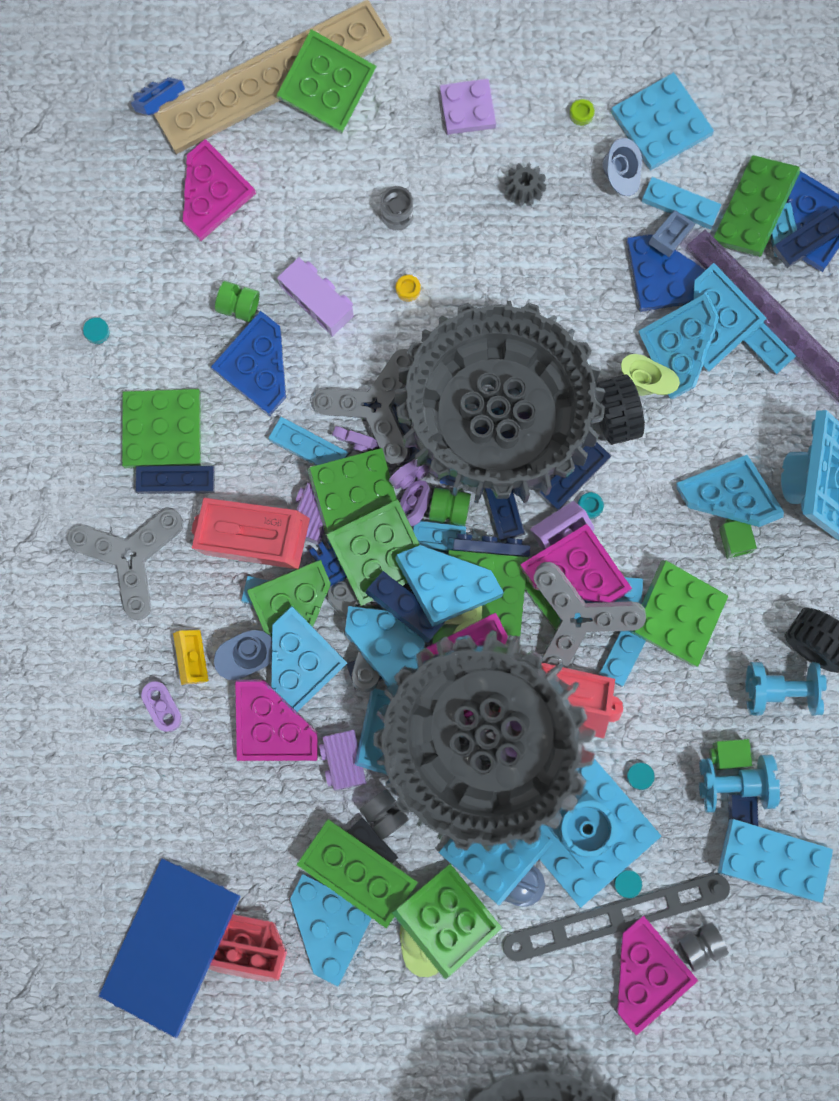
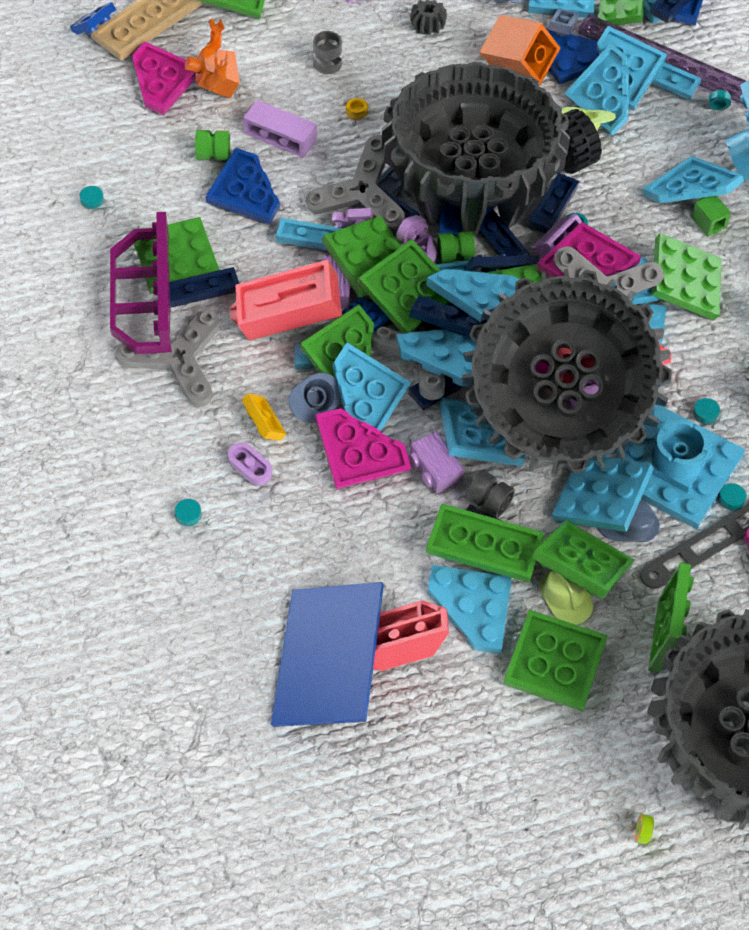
camera: 20 degrees left, 20 degrees down
none -> magenta plate [110,212,172,354]
none -> teal tile [175,499,202,526]
none -> orange torso [185,19,240,98]
none -> orange slope [479,15,560,86]
none -> bright green plate [503,609,608,711]
none -> bright green plate [648,562,694,673]
none -> teal tile [708,90,731,111]

